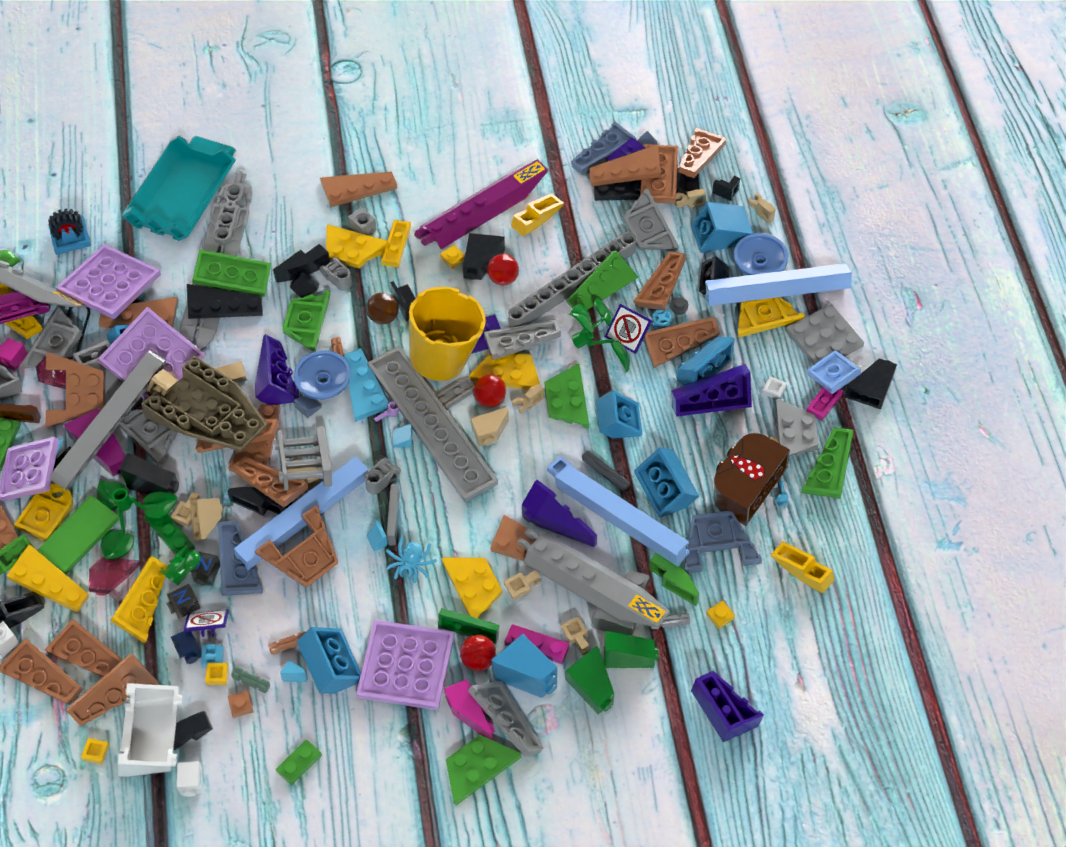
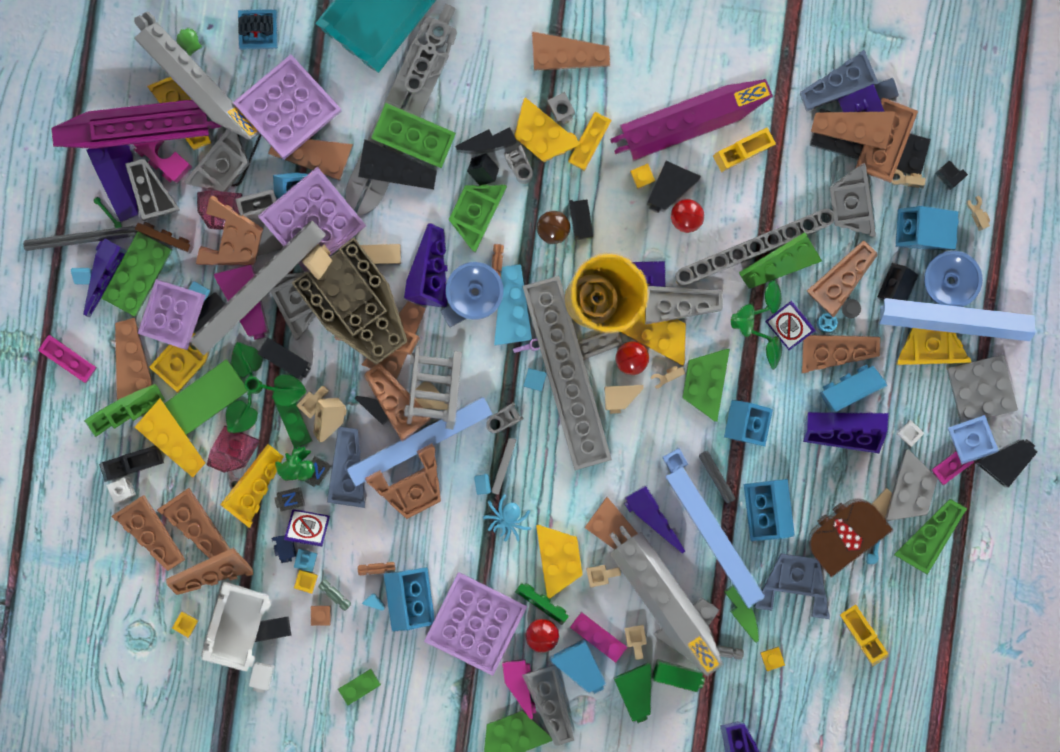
camera: 15 degrees right, 30 degrees up
nougat wing [679,128,727,178] -> none

